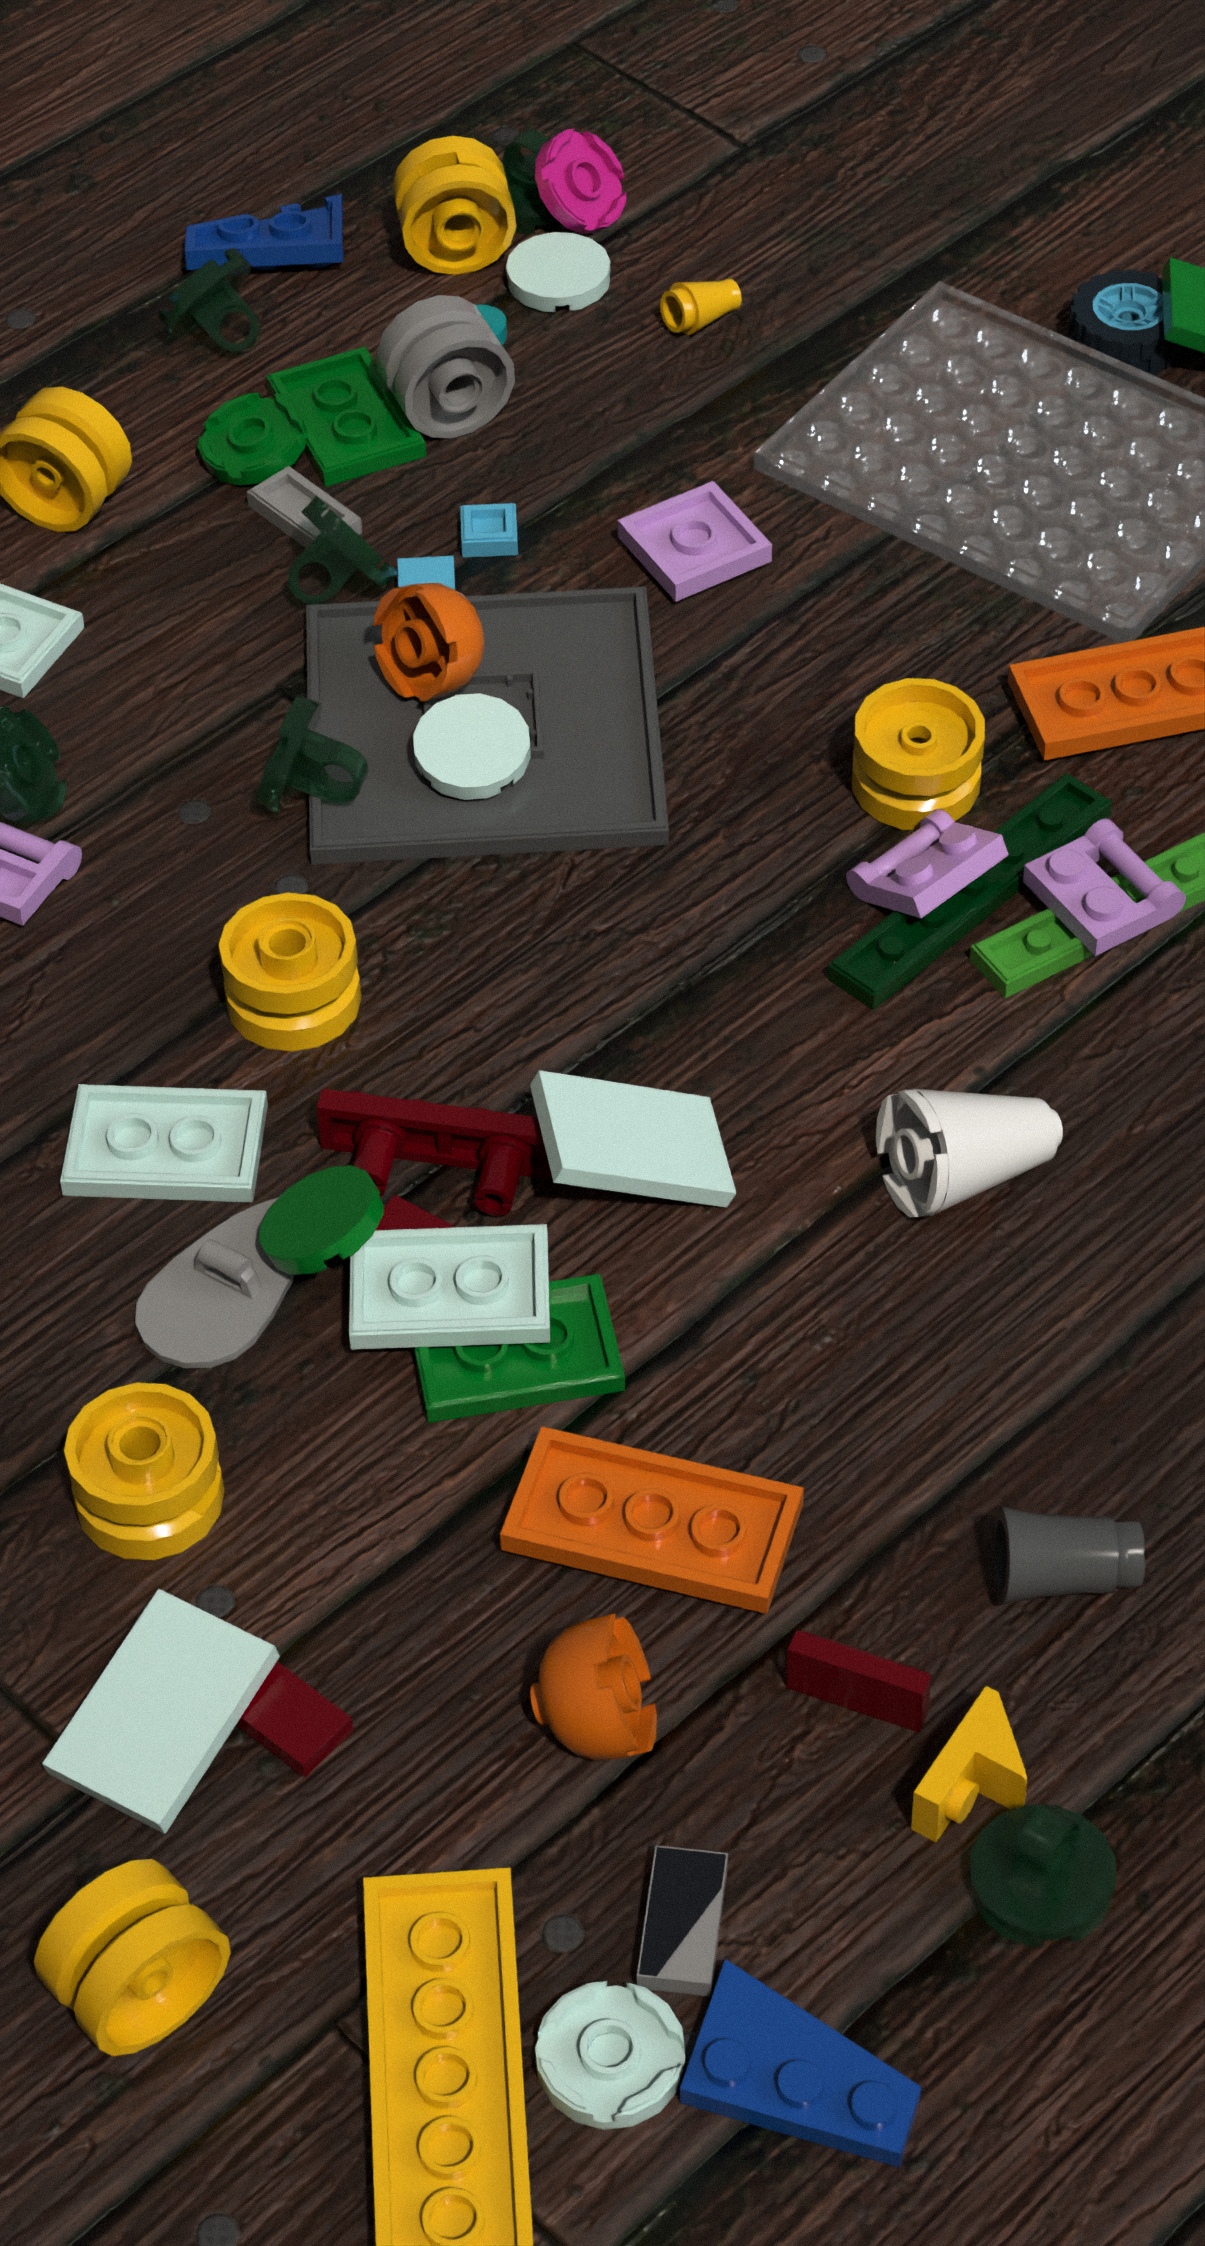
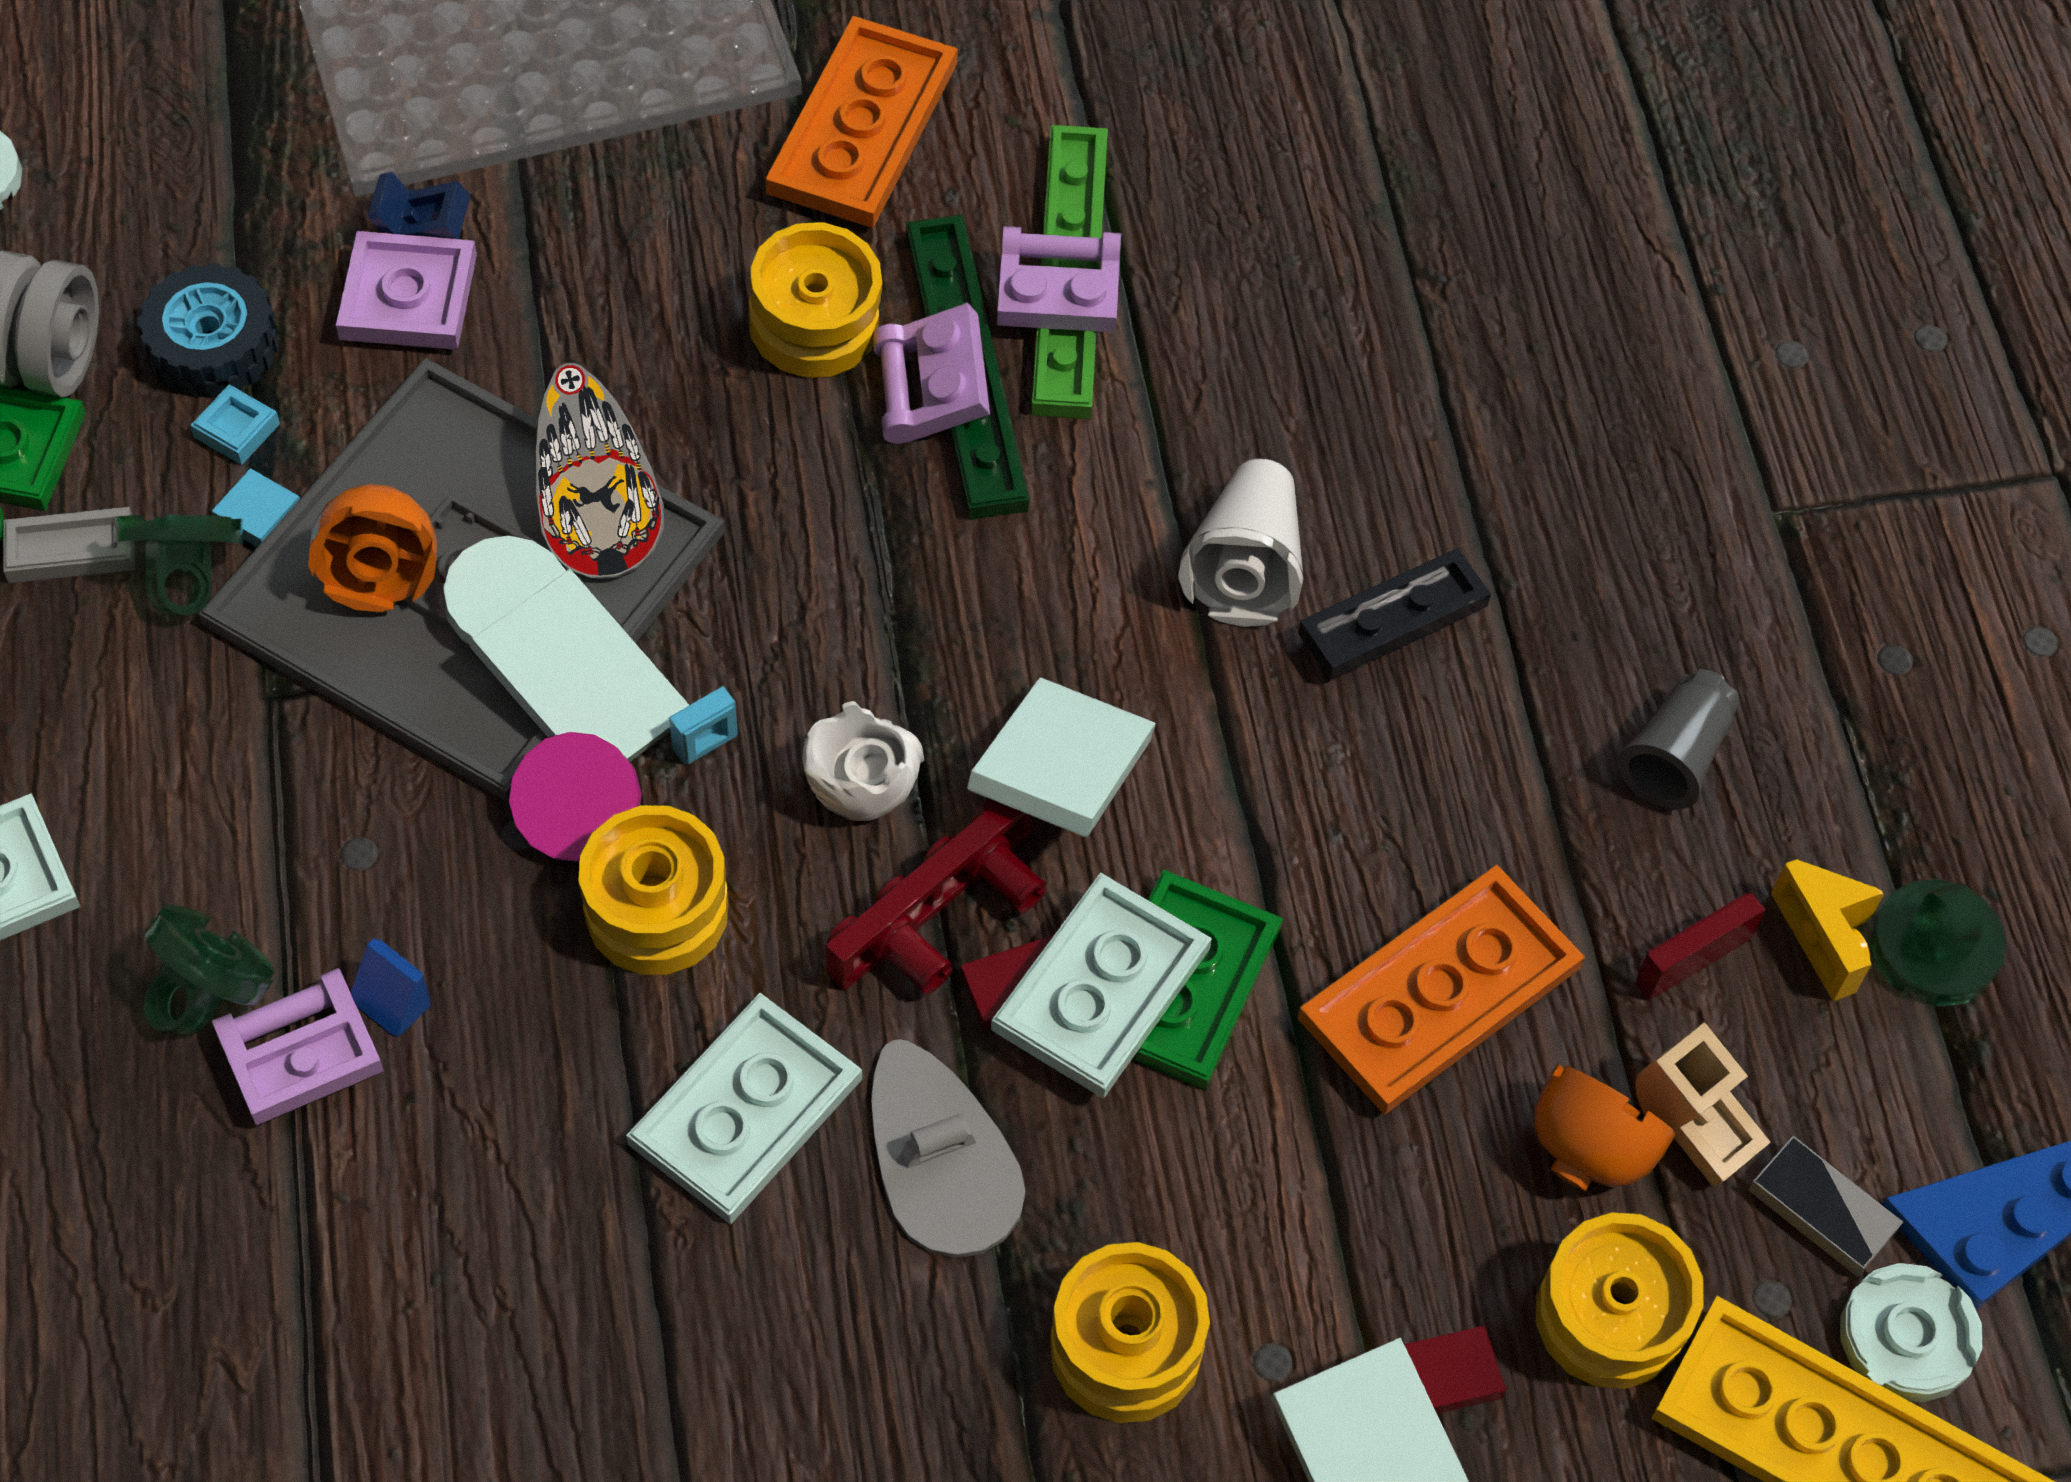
camera: 60 degrees left, 10 degrees up
clear green tile [256,695,369,813] -> none
green tile [259,1165,384,1275] -> none
yellow cone [660,278,742,335] -> none
none -> black wheel [137,263,279,398]
none -> blue slope [351,938,431,1037]
none -> dark blue bracket [368,171,471,239]
none -> light aqua tile [470,569,689,762]
none -> dark pink tile [509,732,642,862]
none -> shield [536,363,664,579]
none -> medium azure tile [669,686,738,765]
none -> white hair [802,701,924,821]
none -> black plate [1298,548,1491,680]
none -> yellow wheel [1536,1212,1703,1389]
none -> tan brick [1636,1022,1771,1187]

